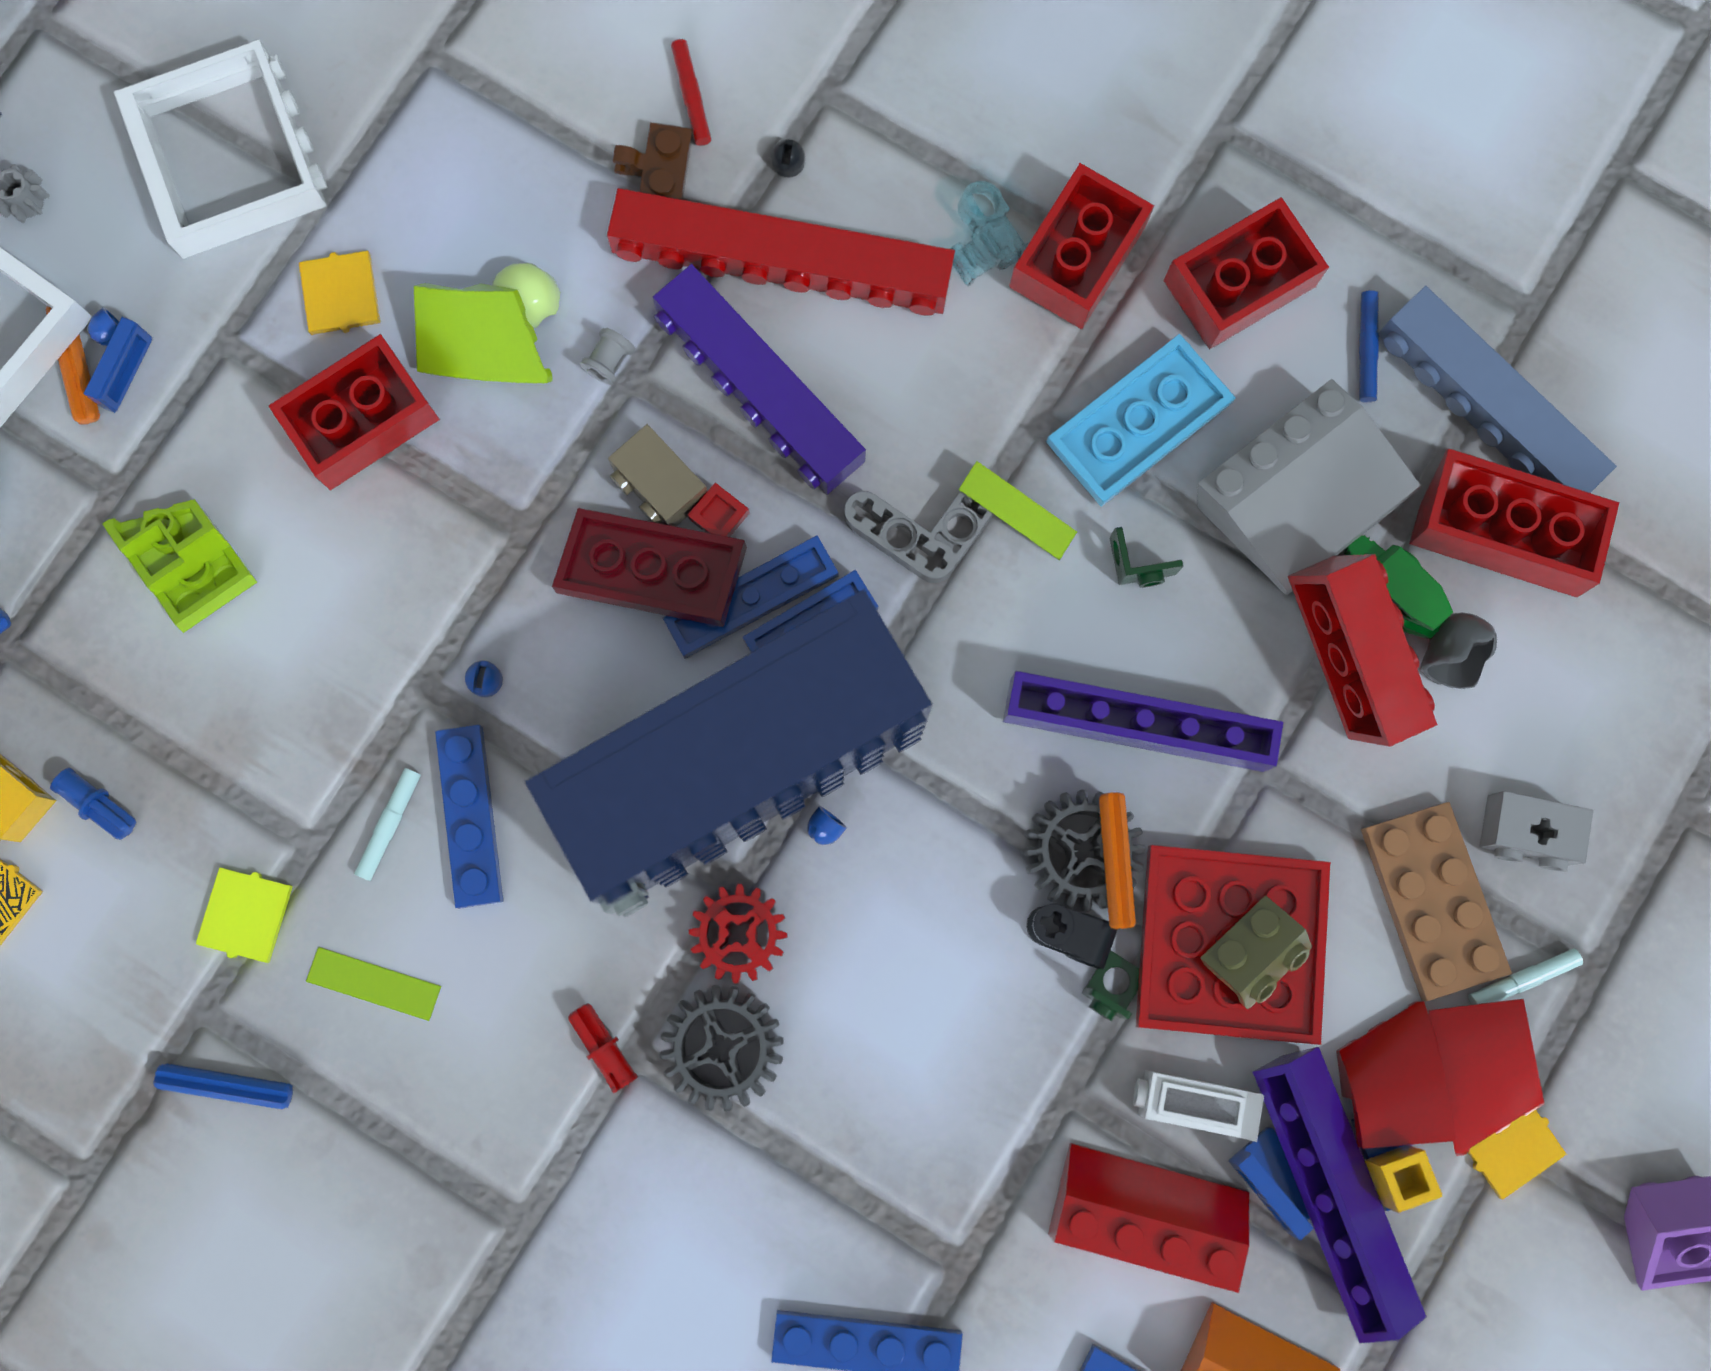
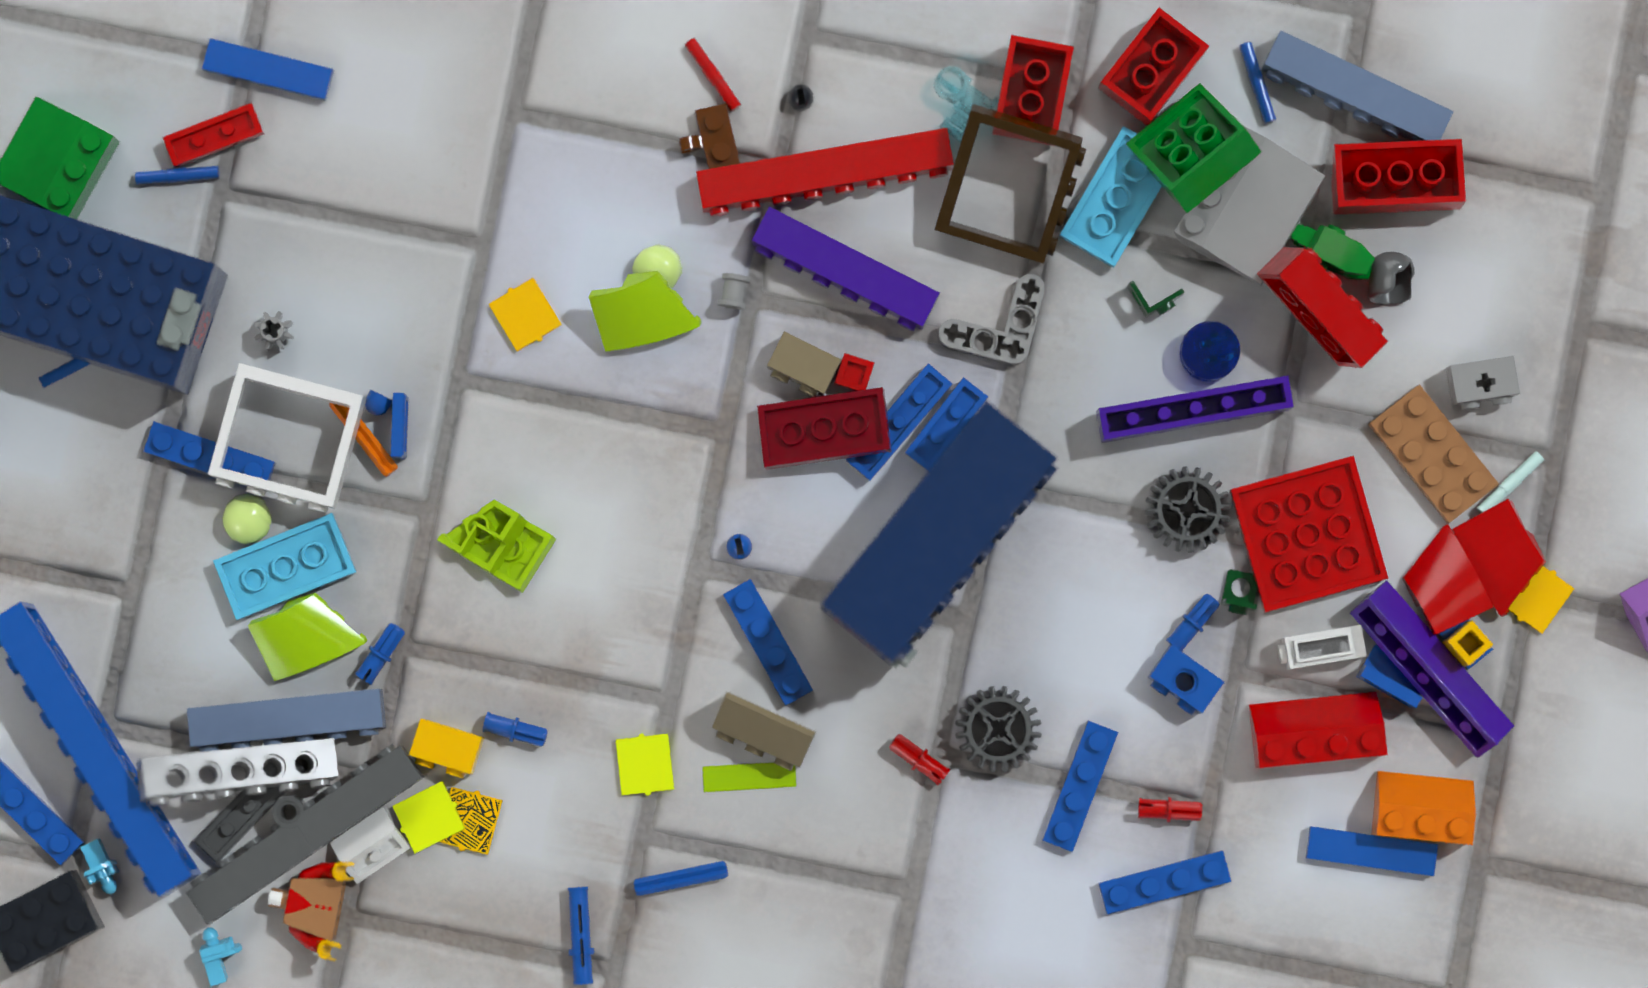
camera: 20 degrees left, 5 degrees up
white window [114,40,328,259] -> none
red brick [268,334,440,491] -> none
light aqua piece [354,768,421,881] -> none
red gear [688,884,788,984] -> none
blue hinge [807,806,847,845] -> none
lime sticker [958,461,1077,560] -> none
black piece [1026,904,1118,970] -> none
orange axle [1099,792,1136,929] -> none
olive bracket [1201,895,1312,1009] -> none
none -> blue pin [568,887,595,985]
none -> dark tan slope [712,692,816,770]
none -> dark brown window [934,104,1086,264]
none -> blue plate [1042,721,1118,852]
none -> green slope [1126,83,1262,213]
none -> red axle [1138,797,1203,823]
none -> blue brick [1147,645,1224,715]
none -> blue axle [1166,594,1220,652]
none -> clear blue head [1179,321,1240,382]

